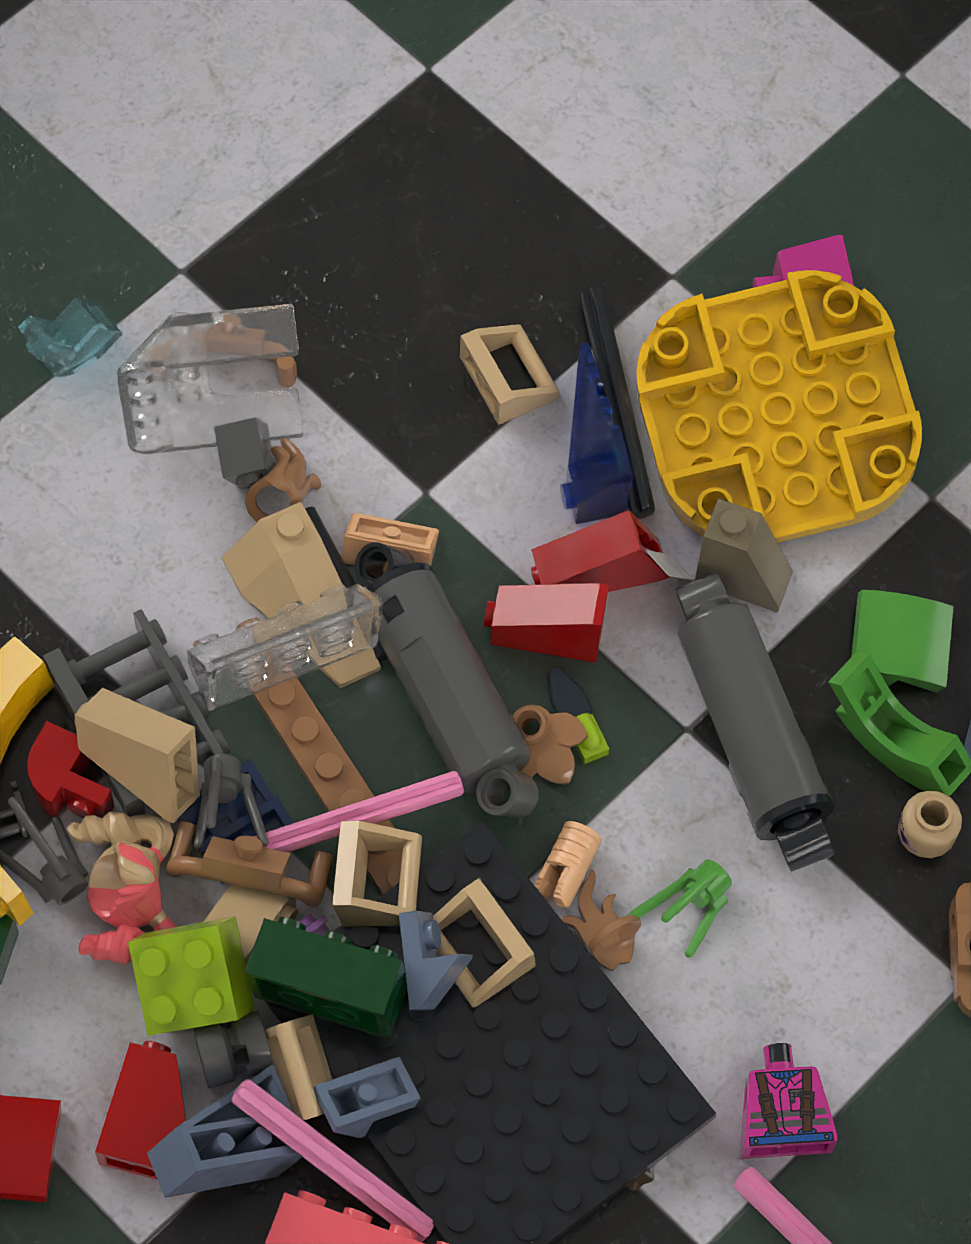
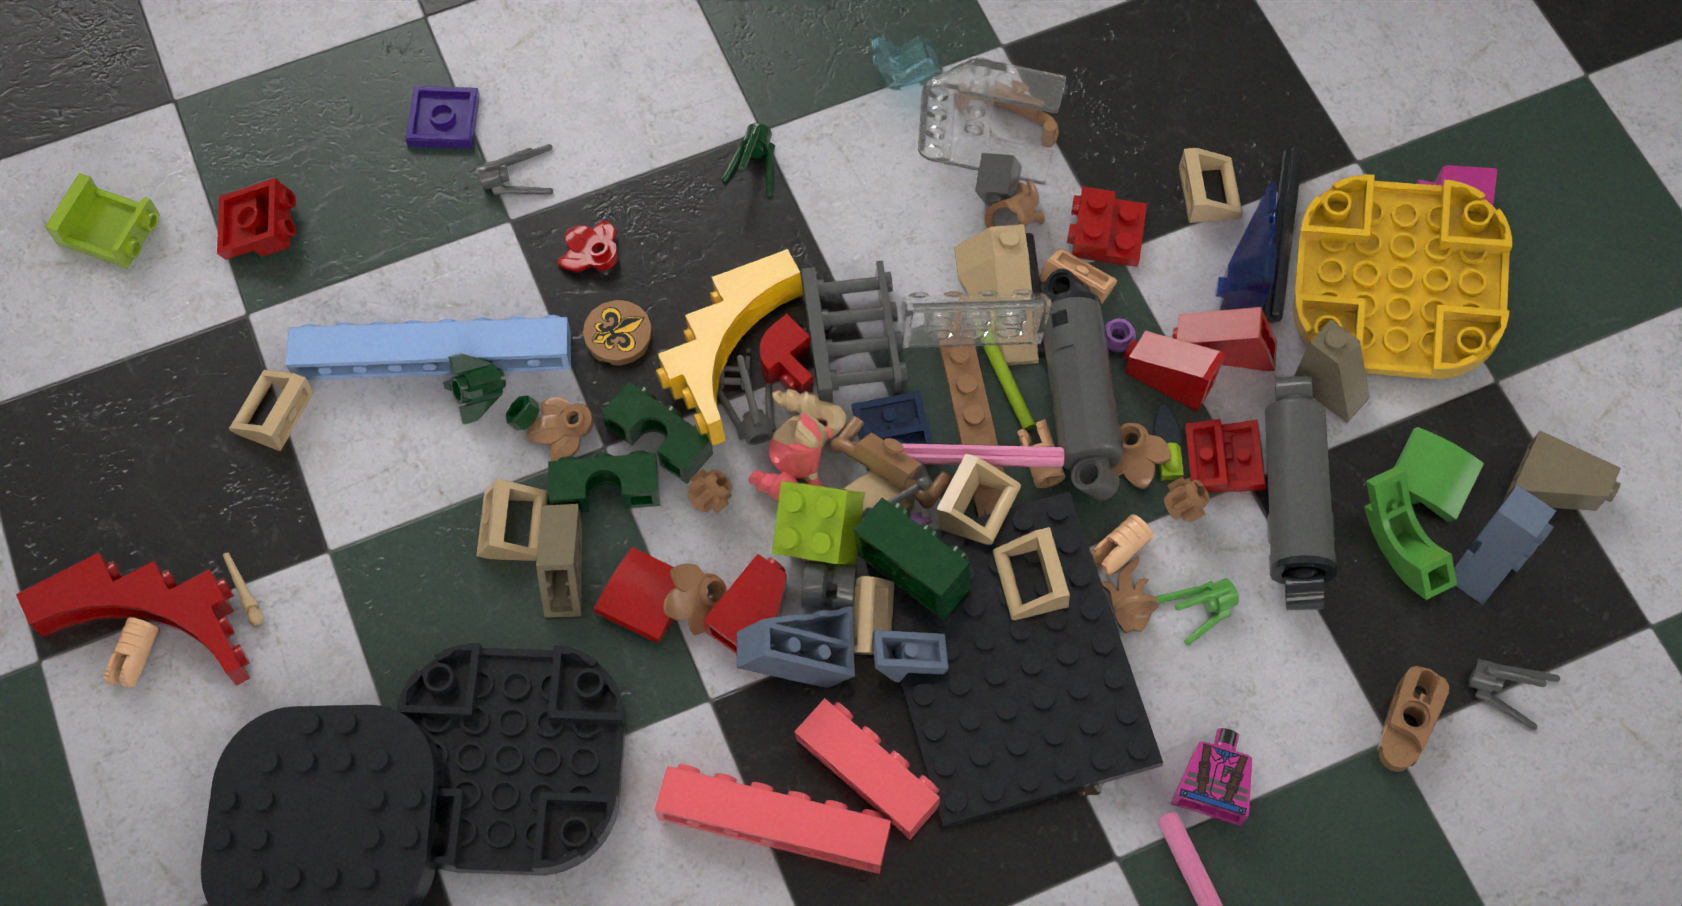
camera: 25 degrees right, 0 degrees up
tan slope [75,688,200,823] -> none
dark grey plant [194,754,269,850] -> none
bright pink axle [231,1079,434,1242] -> none
sand blue slope [399,911,473,1011] -> none
white sticker [646,550,694,581] -> none
tan head [898,790,962,858] -> none
none -> medium nougat plate [663,564,727,635]
none -> medium nougat gear [688,469,732,514]
none -> dark grey hinge [862,477,930,518]
none -> lime bar [968,308,1036,431]
none -> light nougat hinge [1017,419,1066,488]
none -> red plate [1067,187,1147,267]
none -> medium lavender plate [1105,318,1136,352]
none -> medium nougat gear [1164,477,1209,523]
none -> red slope [1185,419,1266,492]

